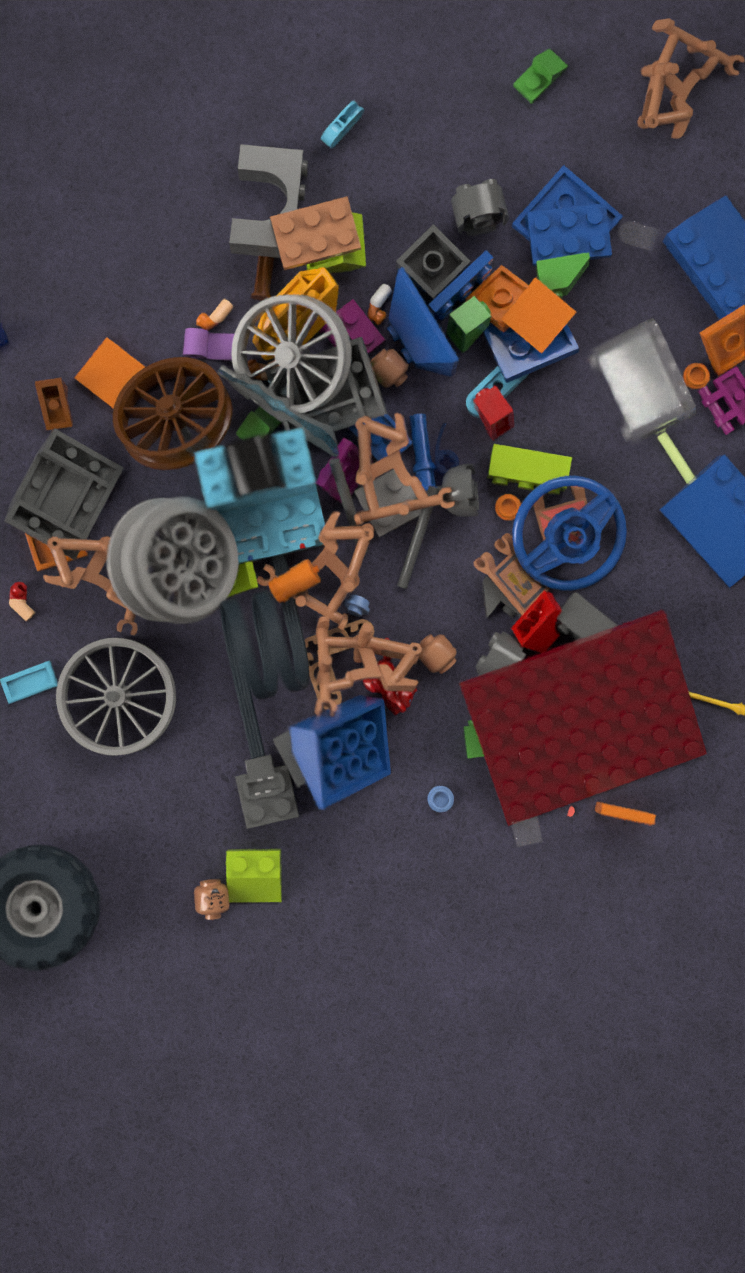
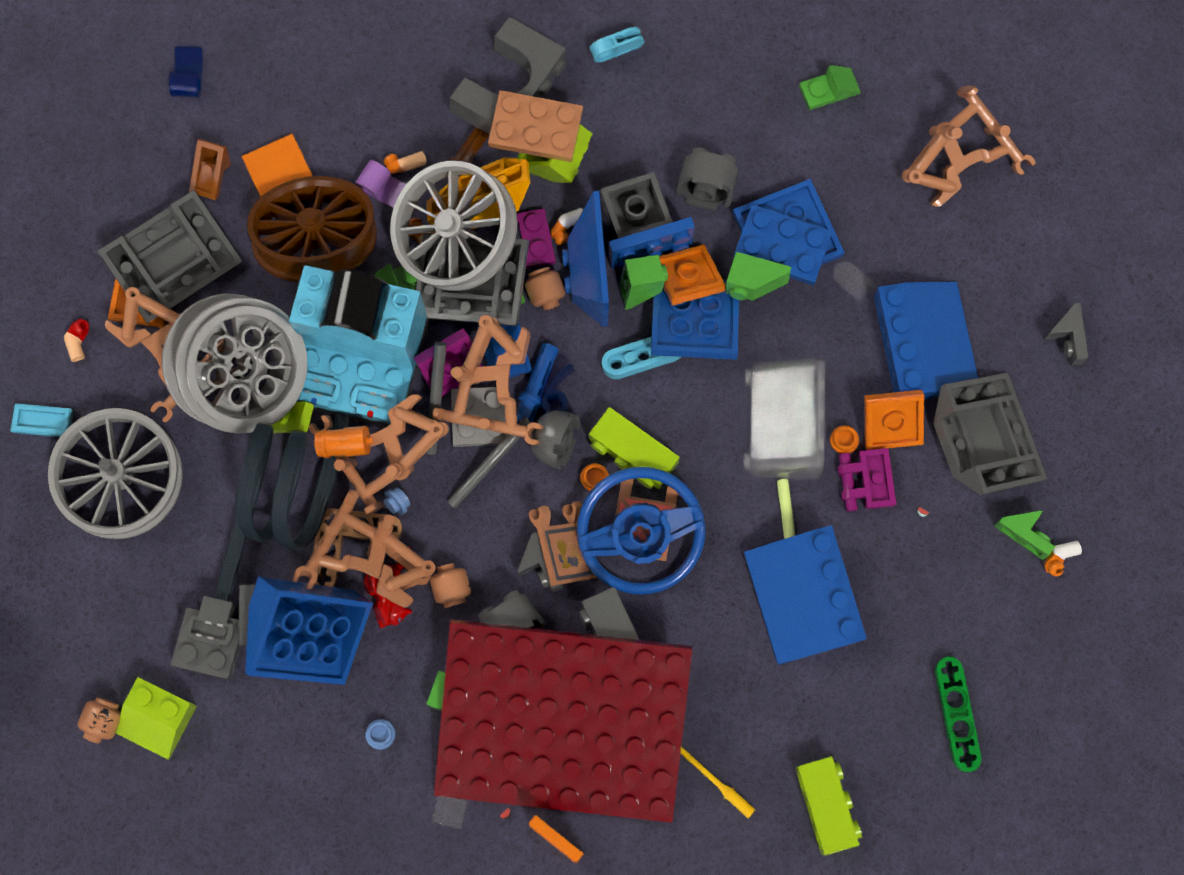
camera: 25 degrees right, 10 degrees down
dark grey sword [217,365,339,457] -> none
red arch [473,385,515,440] -> none
orange tile [501,277,576,354] -> none
red arch [511,591,562,653] -> none

